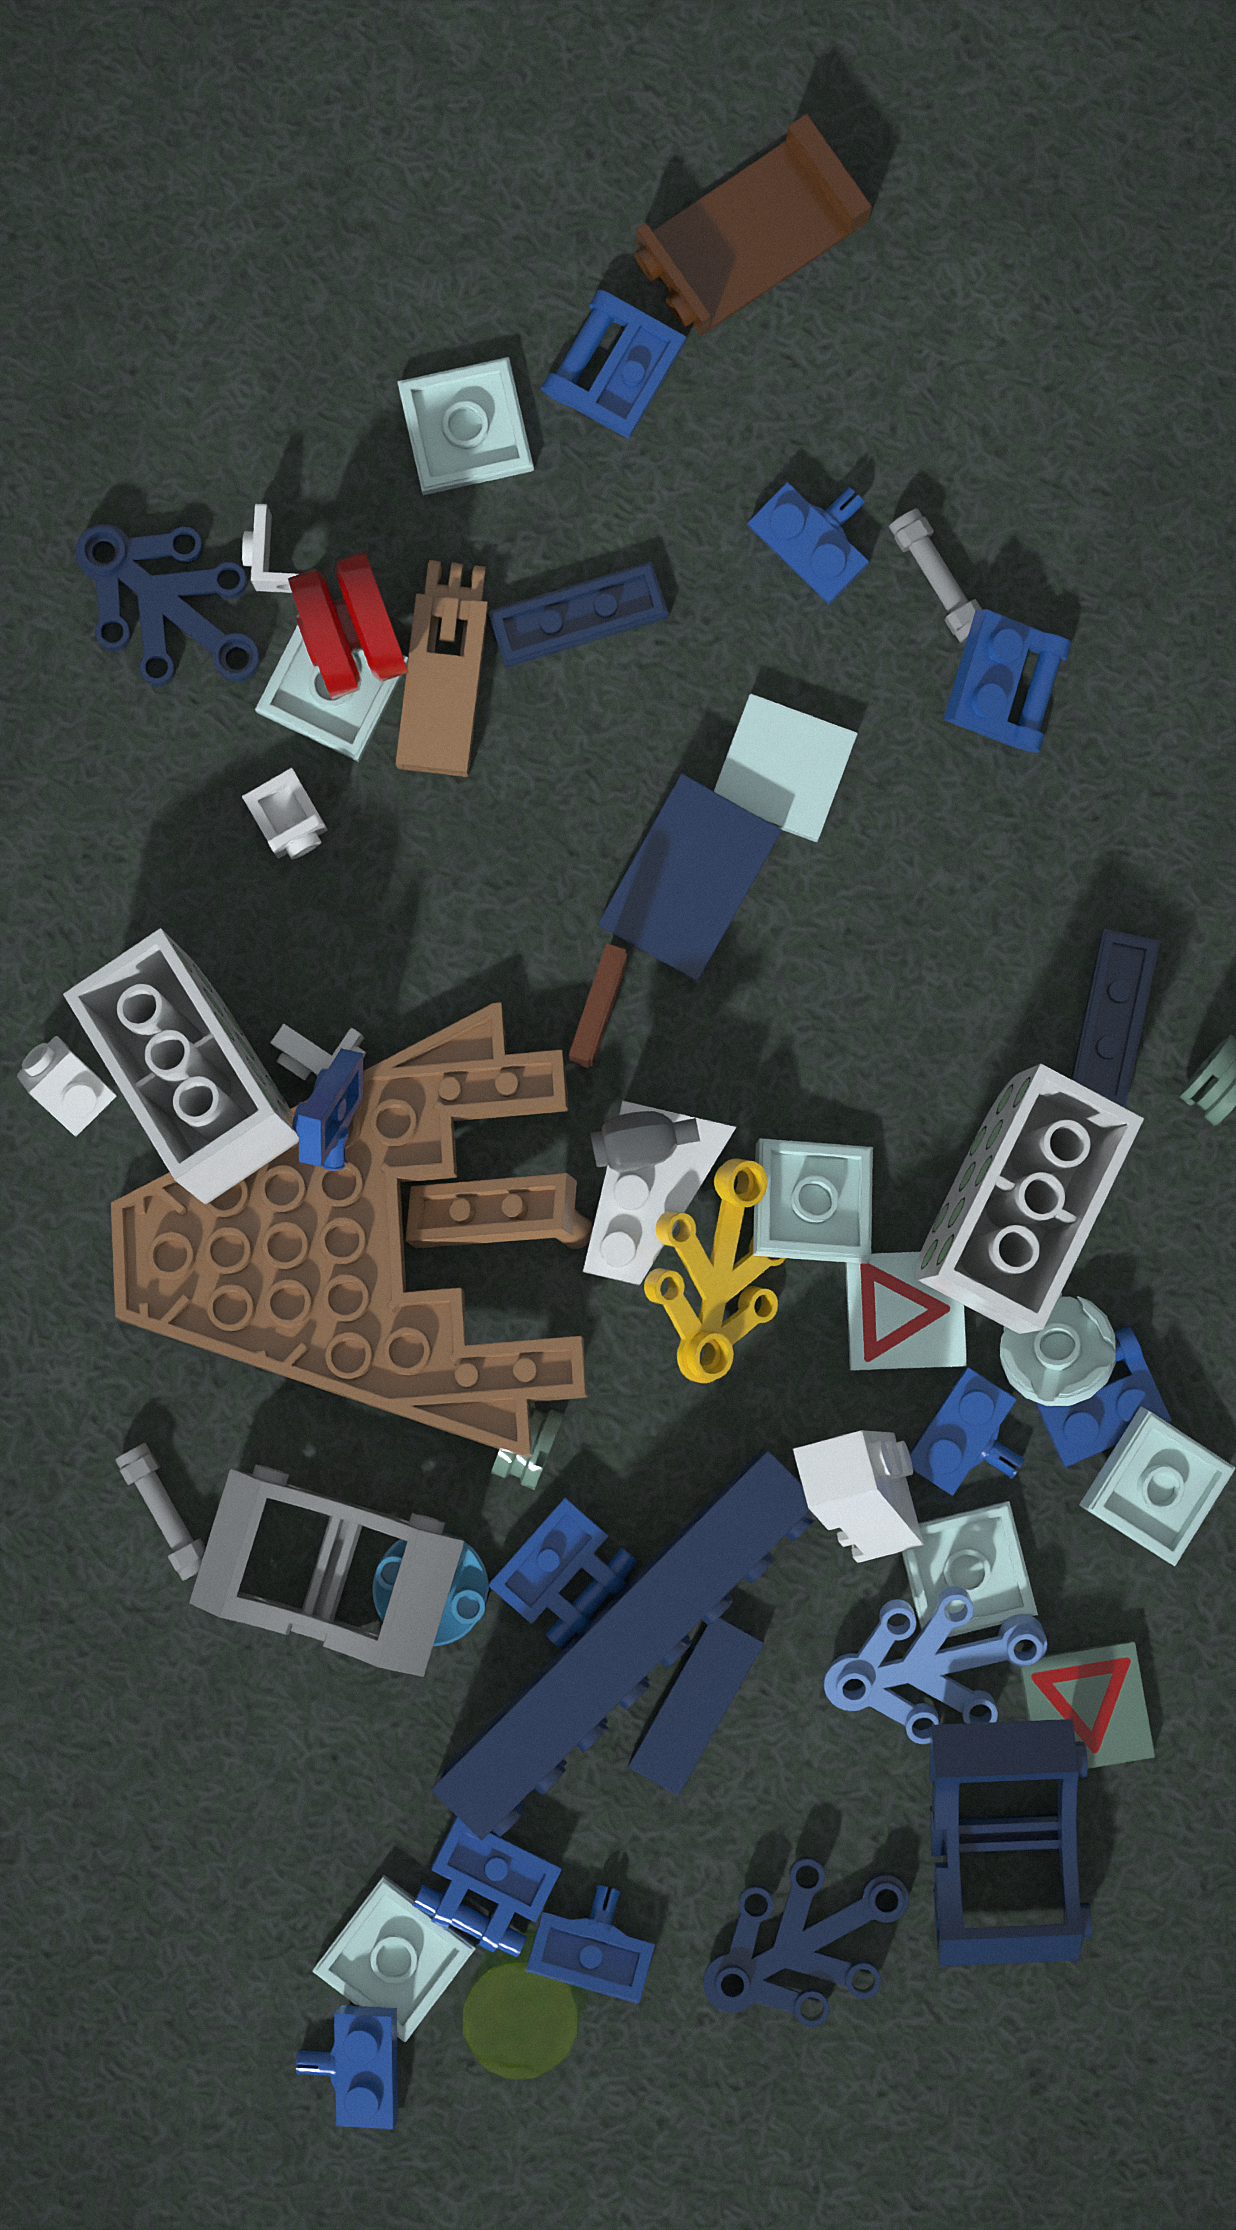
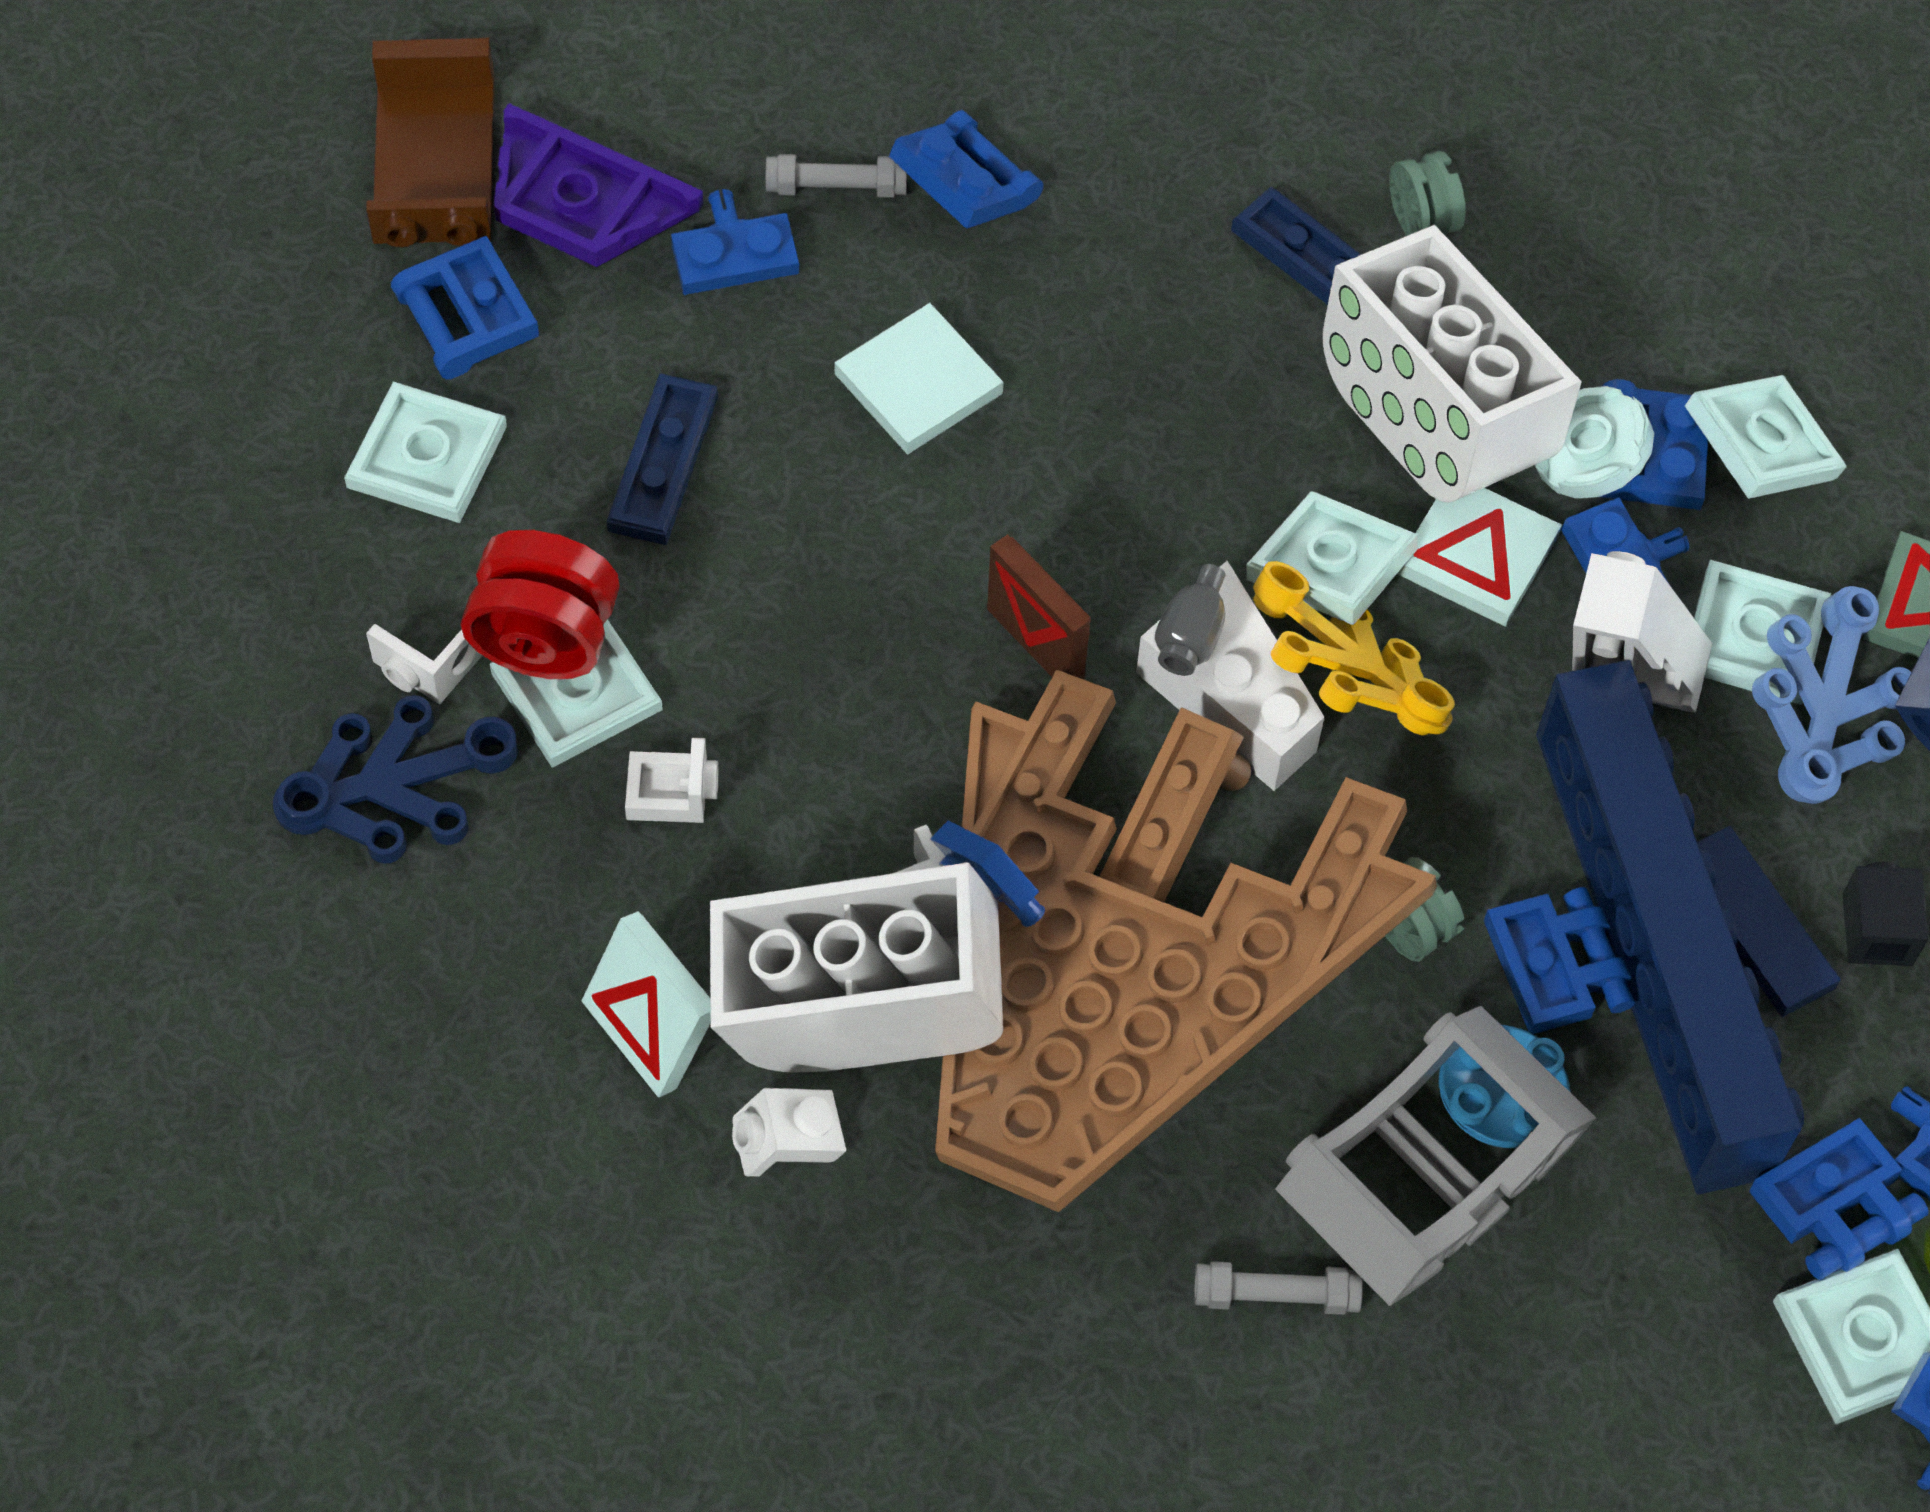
camera: 60 degrees left, 25 degrees down
medium nougat hinge [396,560,489,777] -> none
dark blue tile [598,774,782,981] -> none
none -> dark purple wing [494,103,704,267]
none -> light aqua tile [582,911,711,1098]
none -> black brick [1842,862,1928,966]

